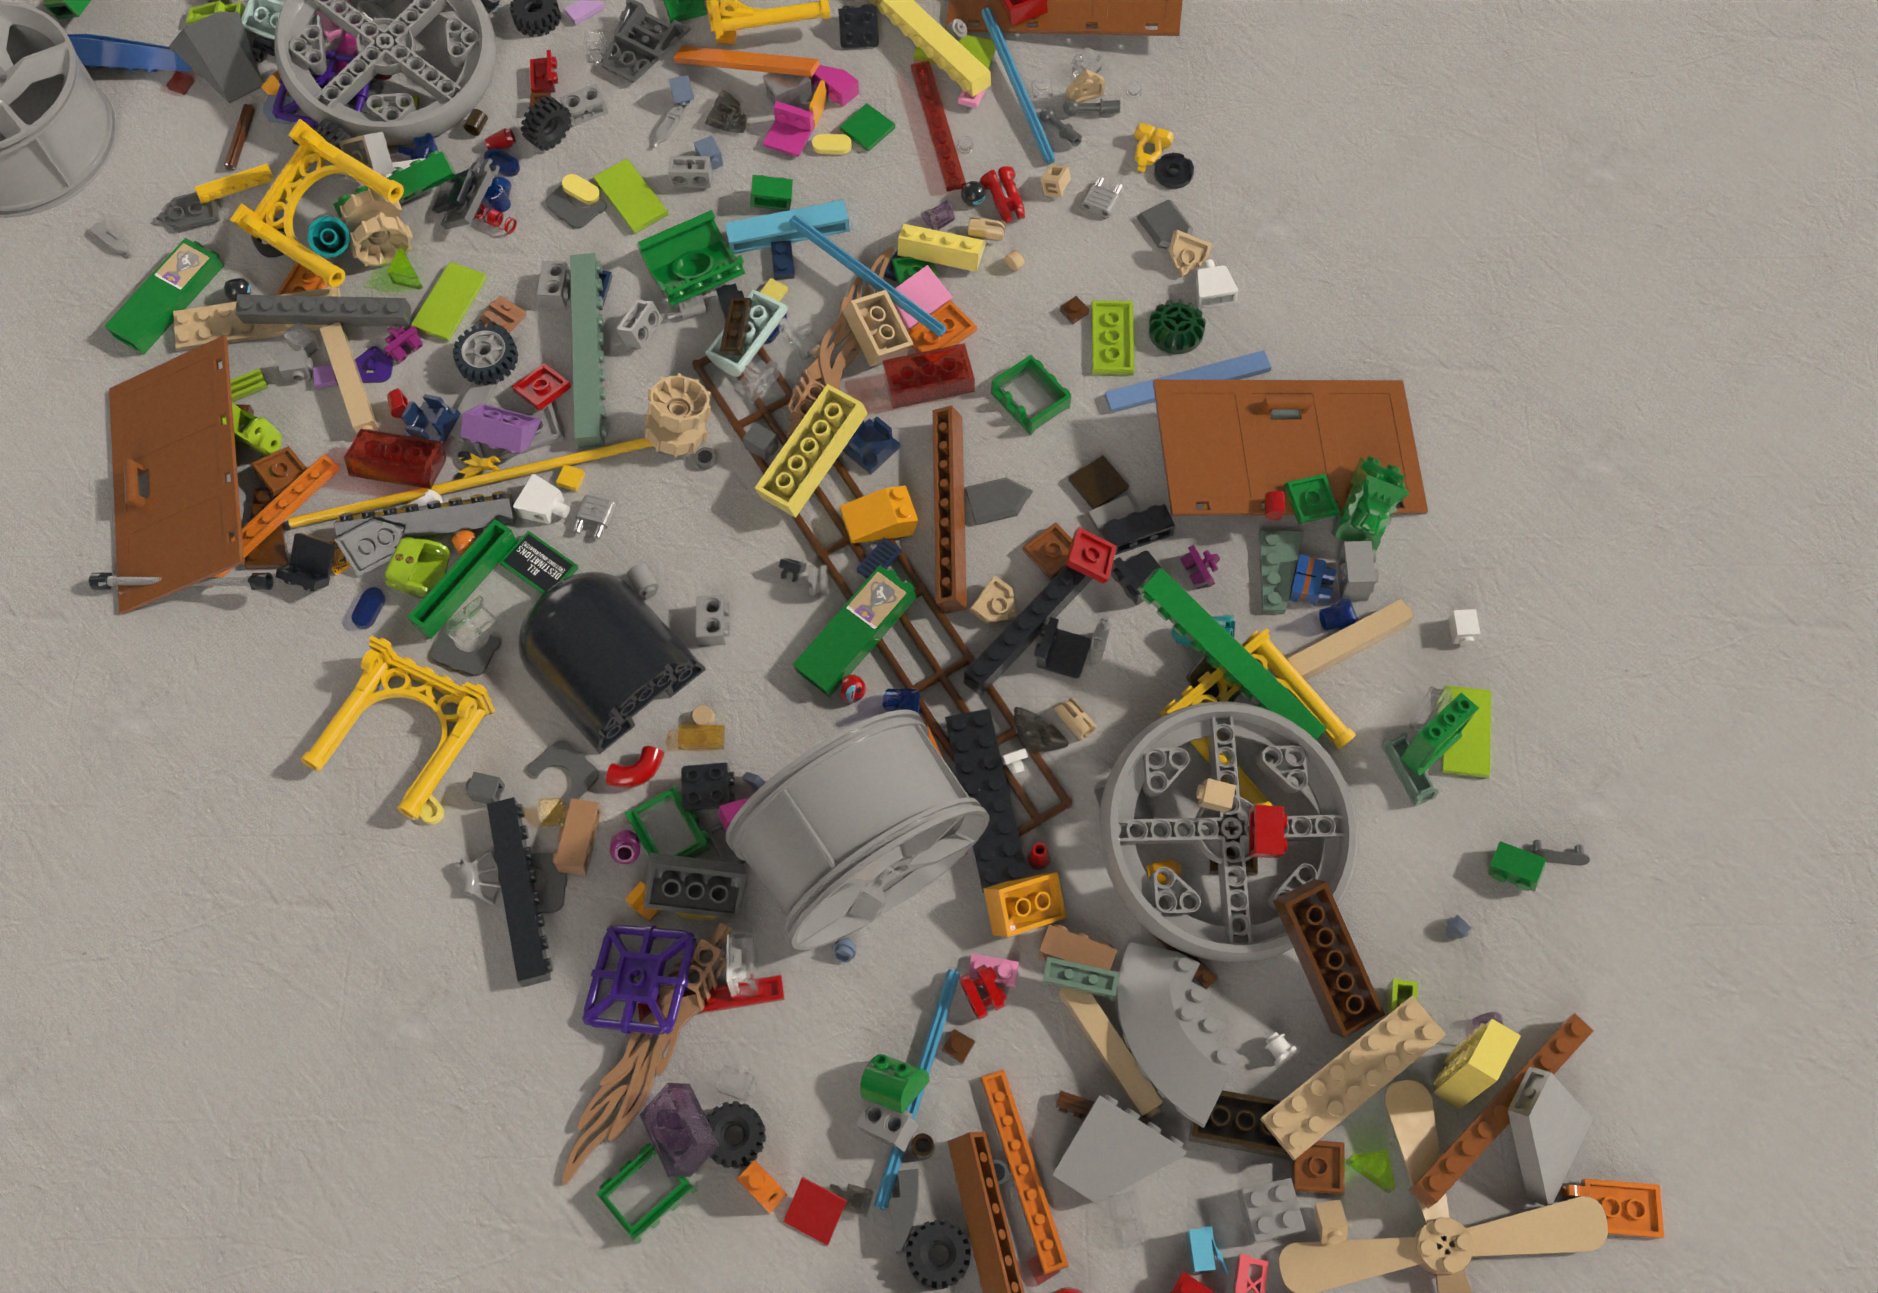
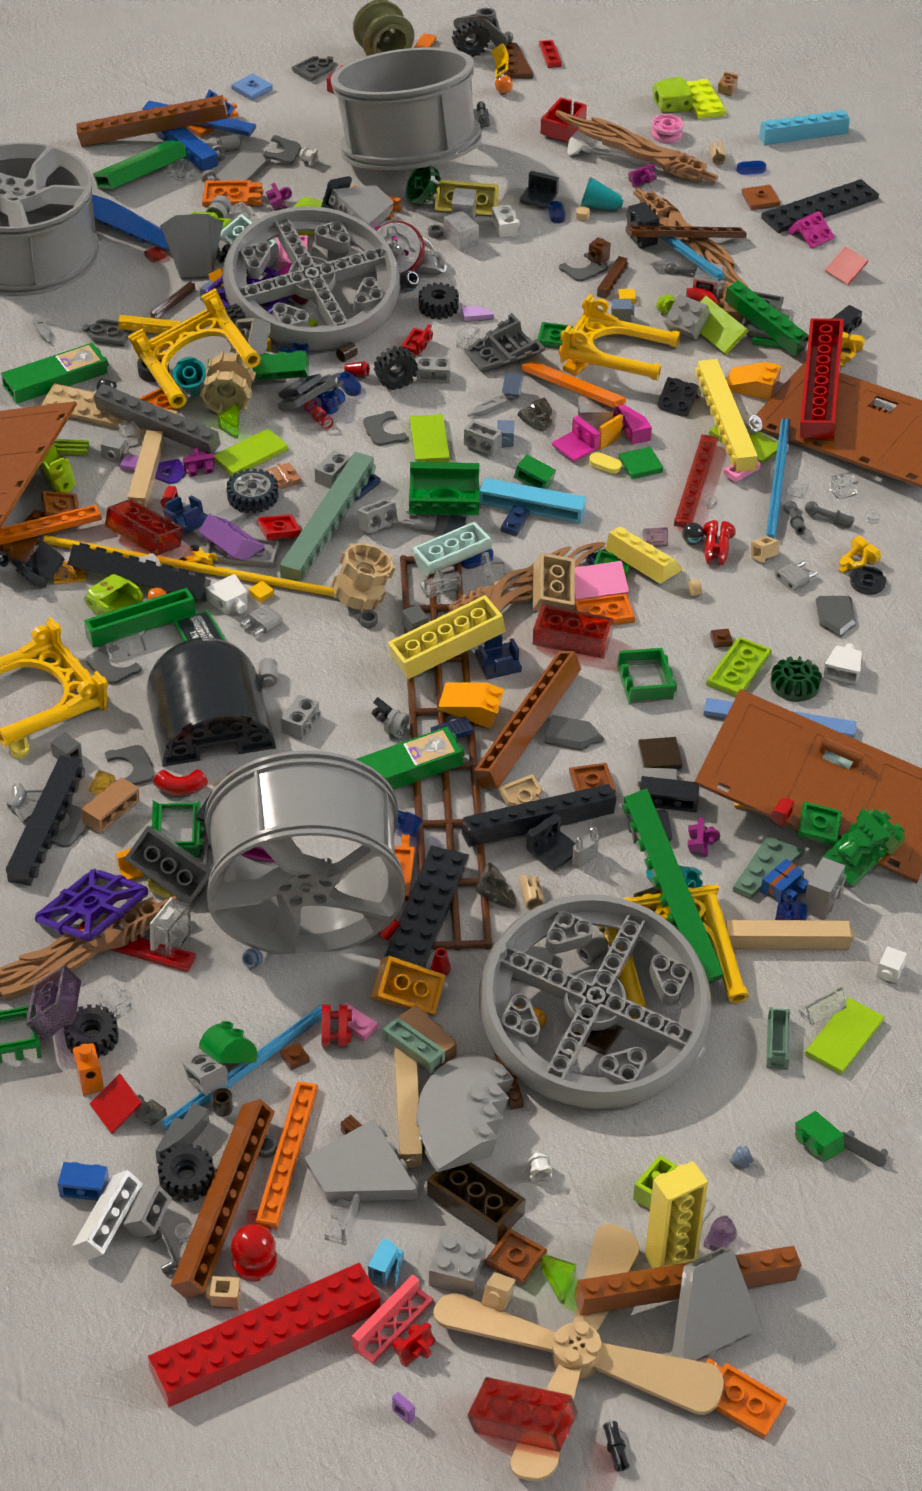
camera: 25 degrees right, 20 degrees down
tile [334,519,404,577] -> none
clear blue tile [351,587,386,629] -> none
light yellow tile [562,174,599,205] -> none
magenta head [610,830,641,864] -> none
dark brown tile [720,297,752,355] -> none
light yellow tile [760,278,788,302] -> none
dark azure axle [789,215,946,337] -> none
tan arm [968,216,1006,241] -> none
white tile [1001,748,1028,774] -> none
red plate [1065,527,1117,584] -> none
tan plate [1066,69,1105,103] -> none
tan plate [1168,230,1212,277] -> none
tan brick [1196,778,1236,813] -> none
red brick [1249,805,1288,859] -> none
tan plate [1260,995,1446,1160] -> none
reddish brown brick [1273,879,1385,1038] -> none
green window [1400,692,1479,776] -> none

